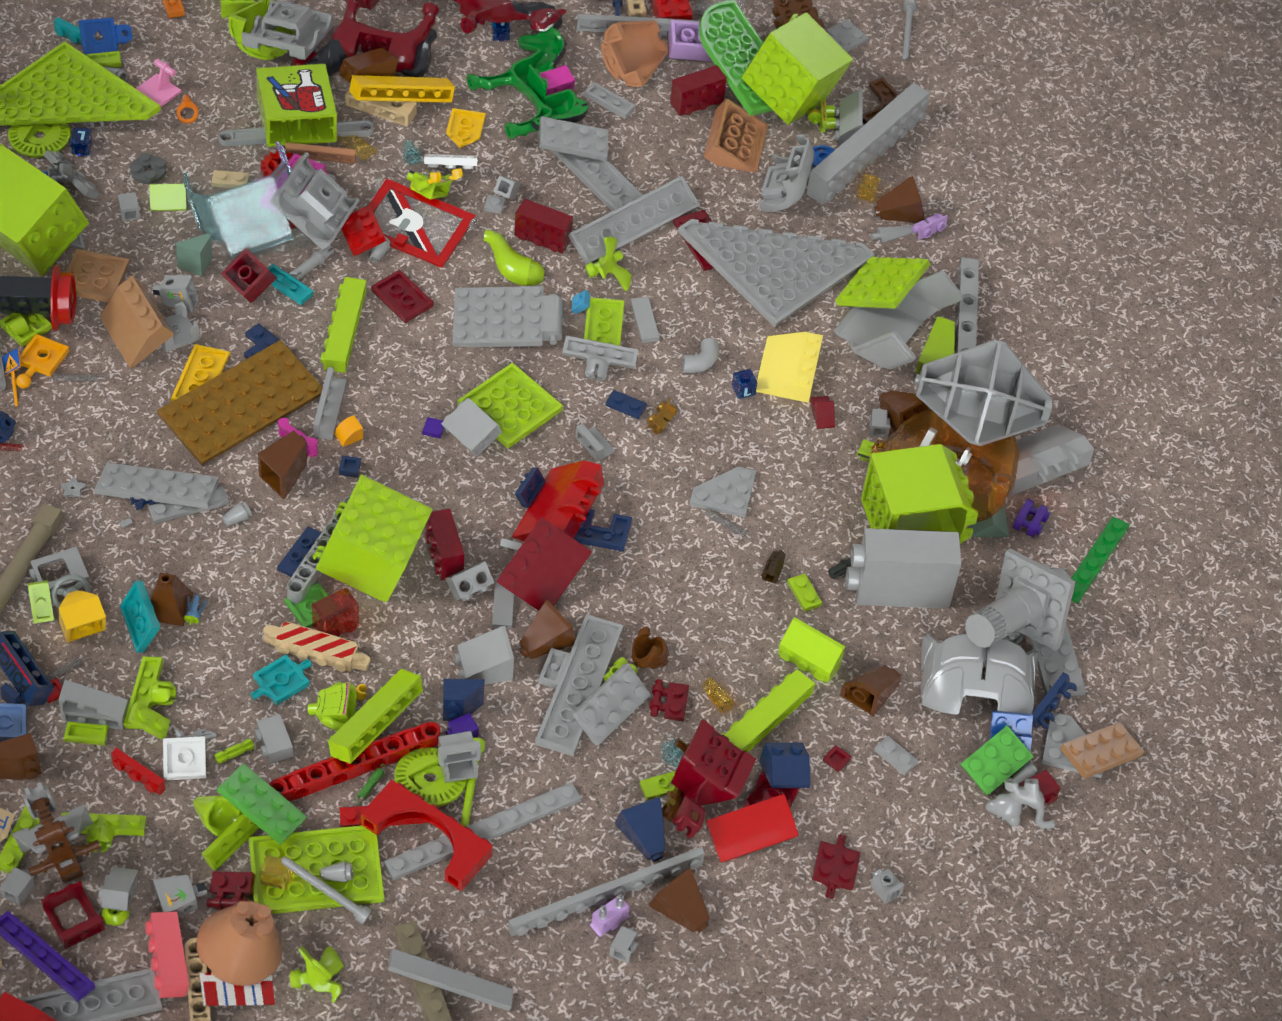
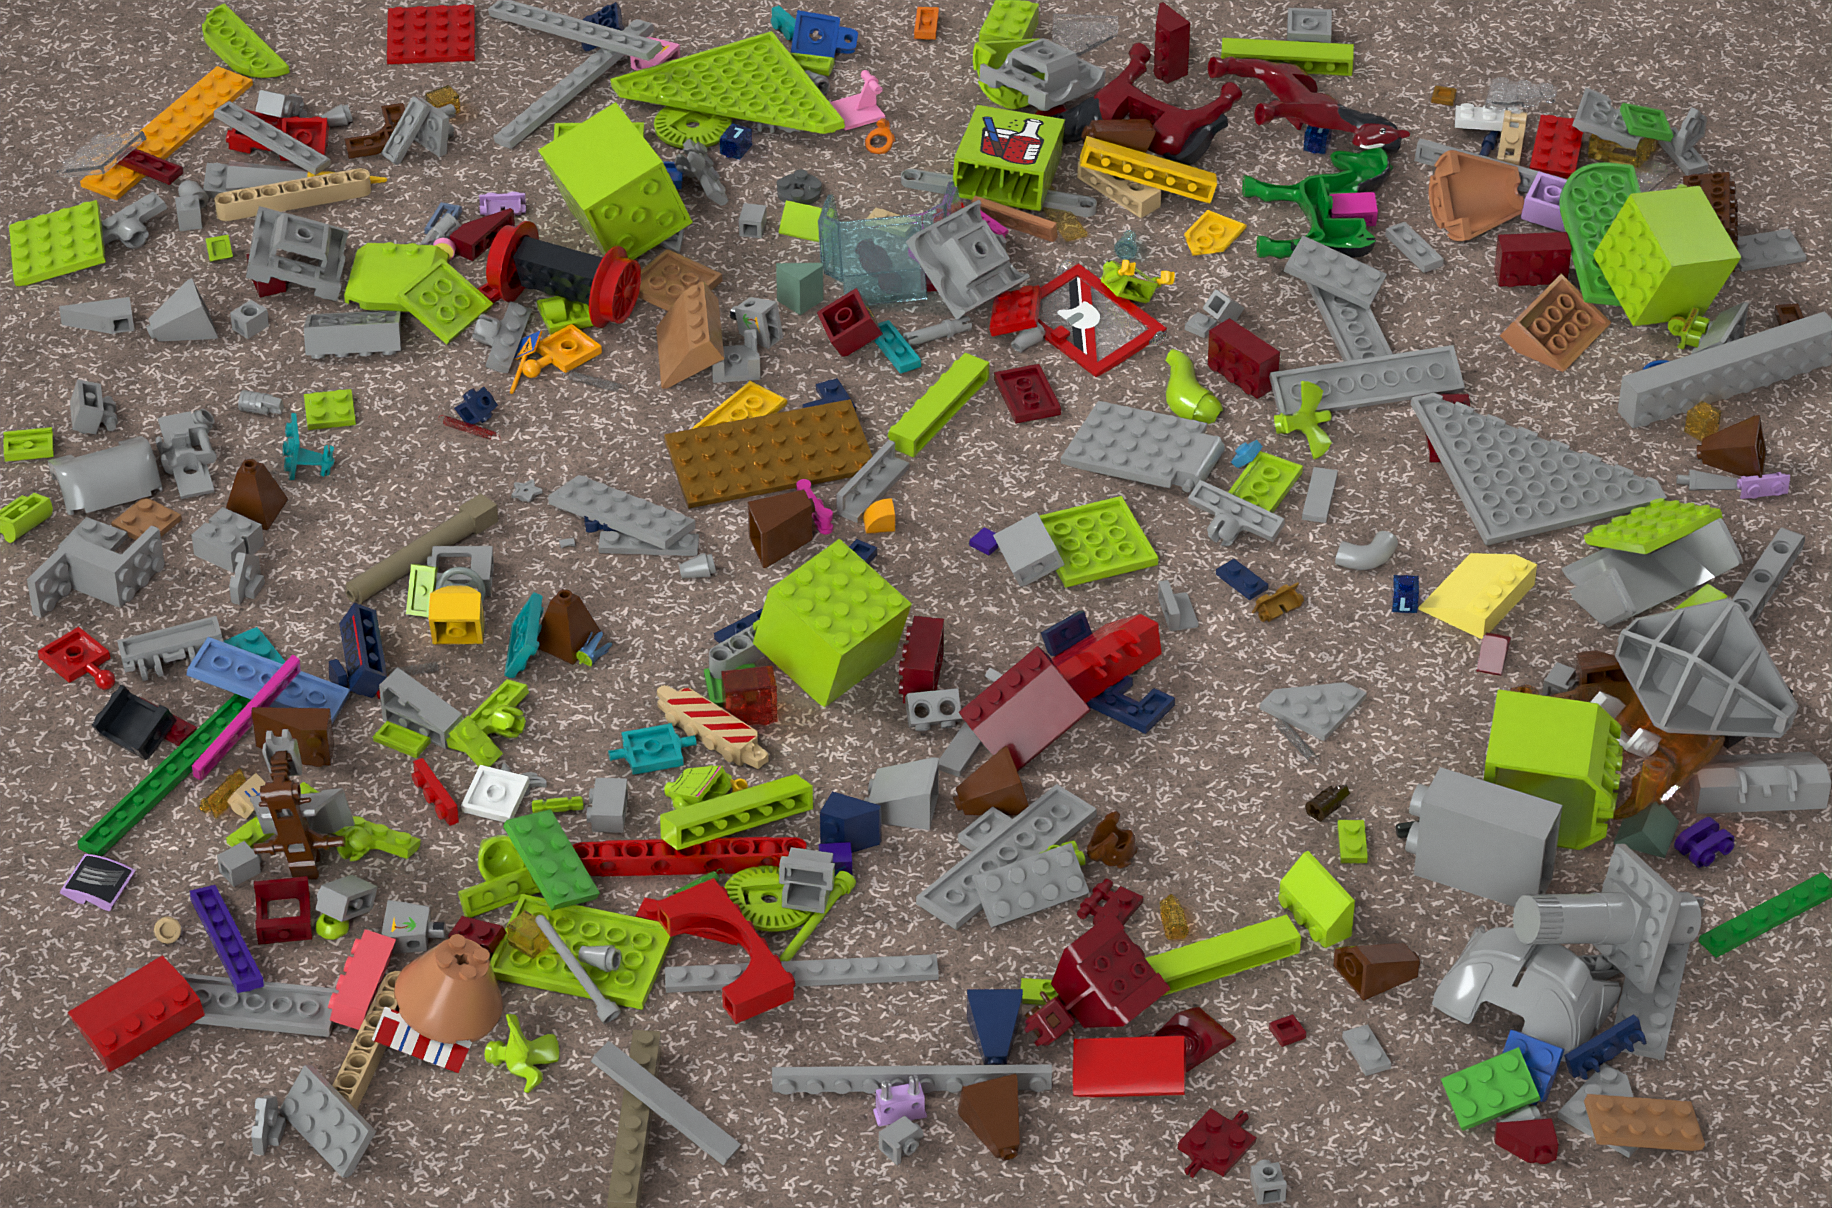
camera: 30 degrees right, 10 degrees down
white plate [424,154,477,169] -> none
light grey piece [758,134,815,212] -> none
dark blue slope [759,742,811,788] -> none
light grey animal [985,778,1056,829] -> none

